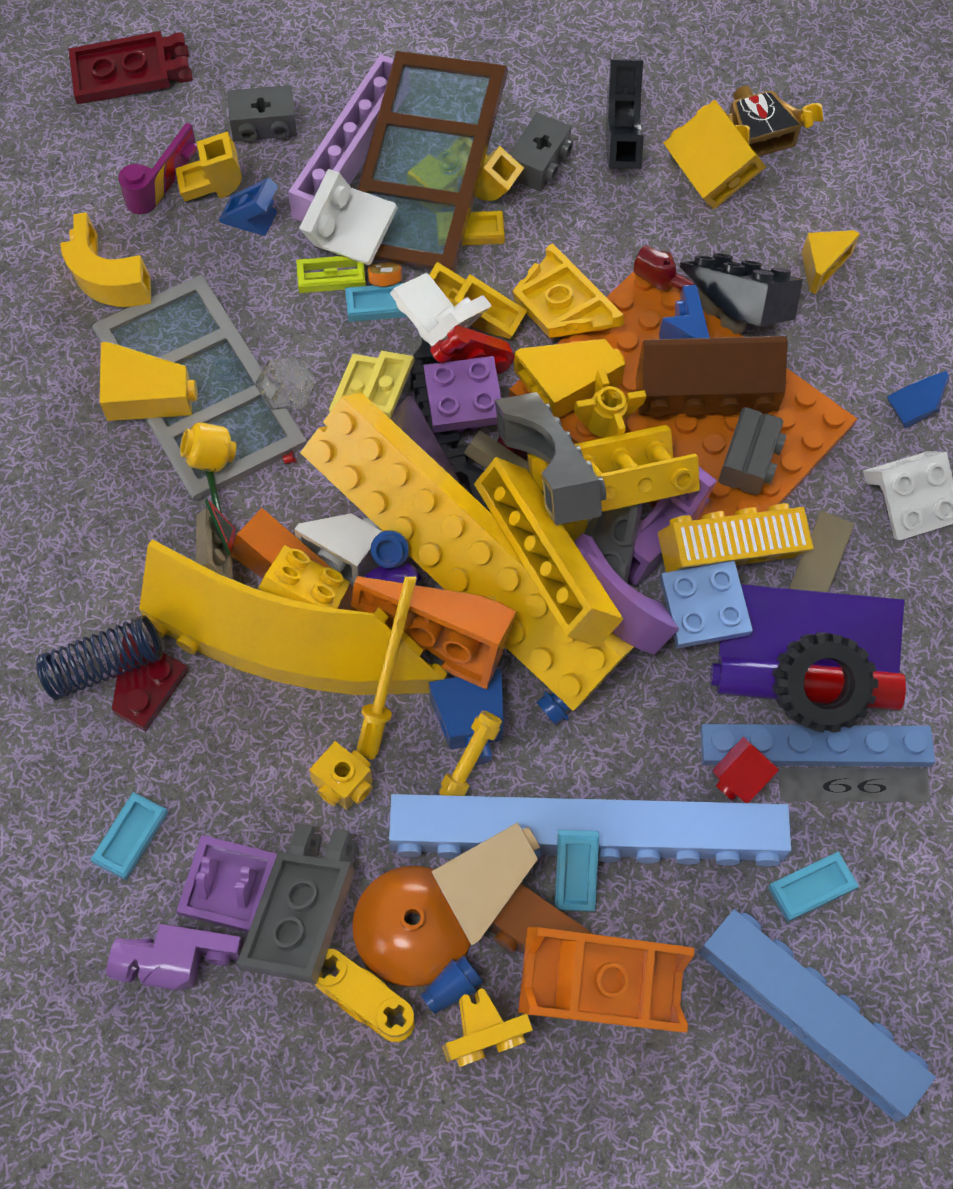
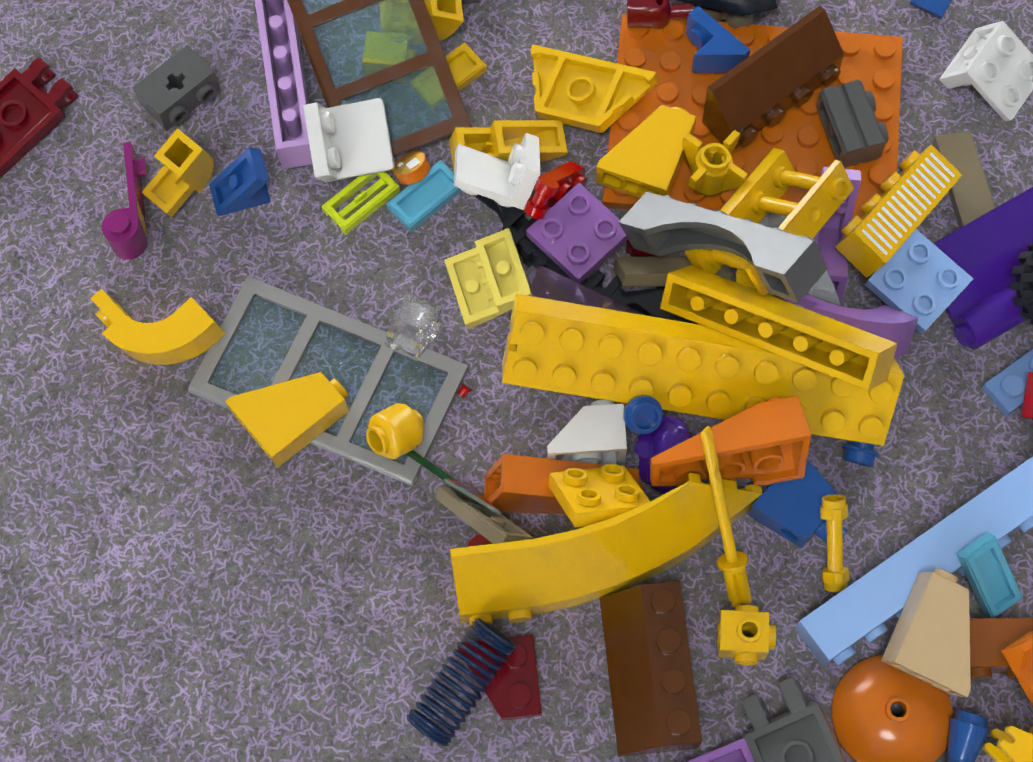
camera: 30 degrees left, 5 degrees up
none -> reddish brown slope [600,581,702,757]

